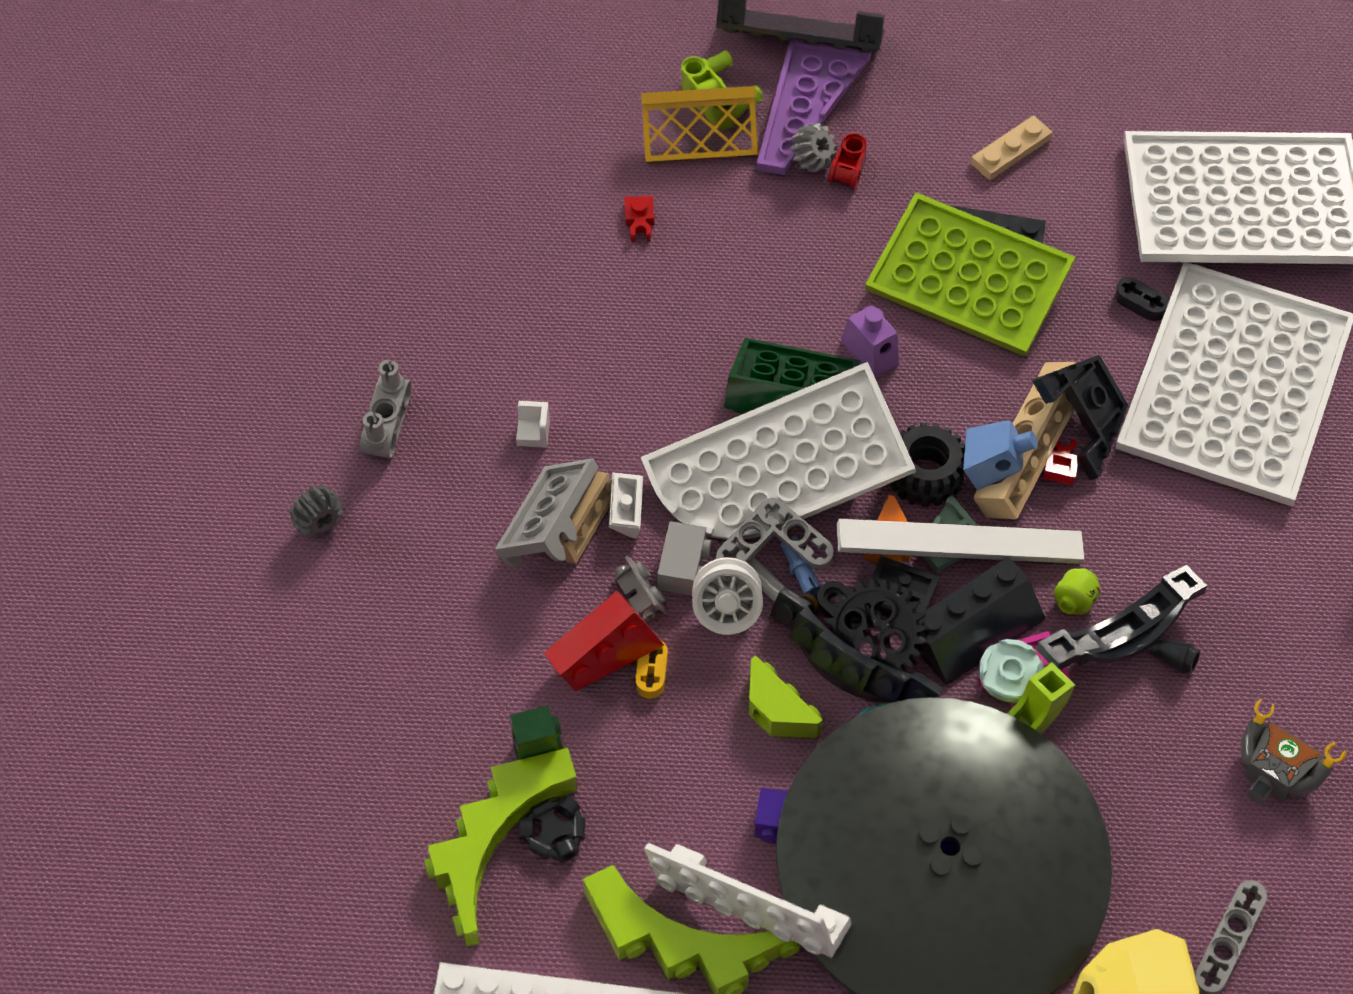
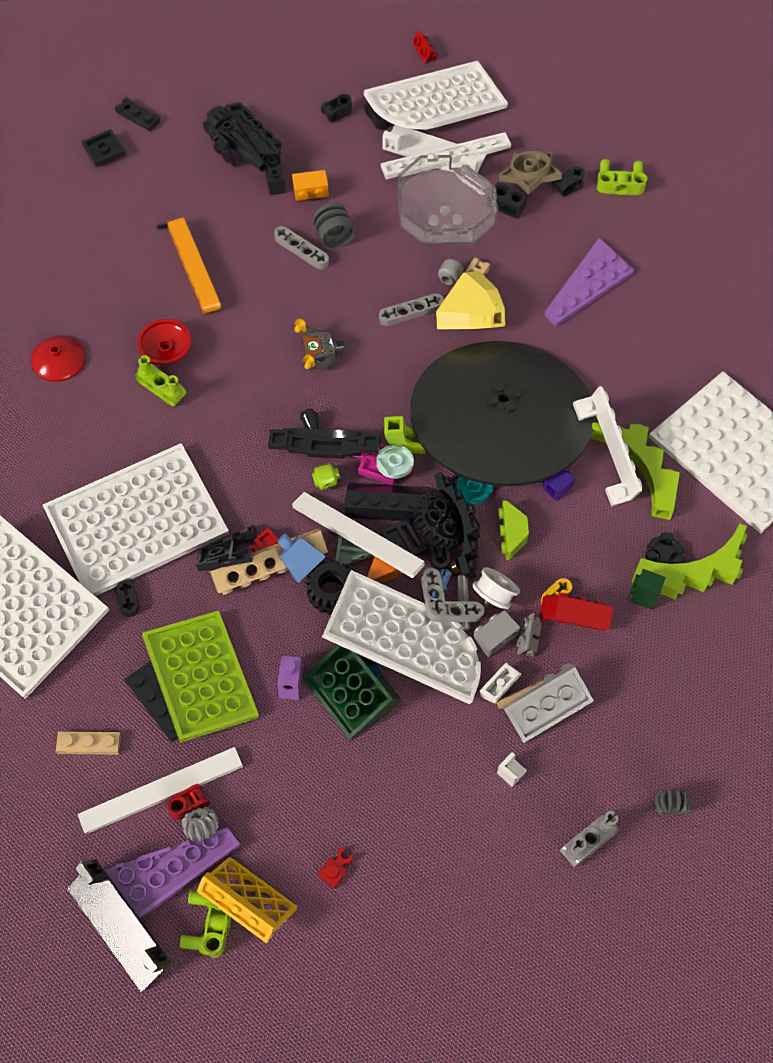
camera: 140 degrees left, 5 degrees up
none -> white tile [78,747,243,835]

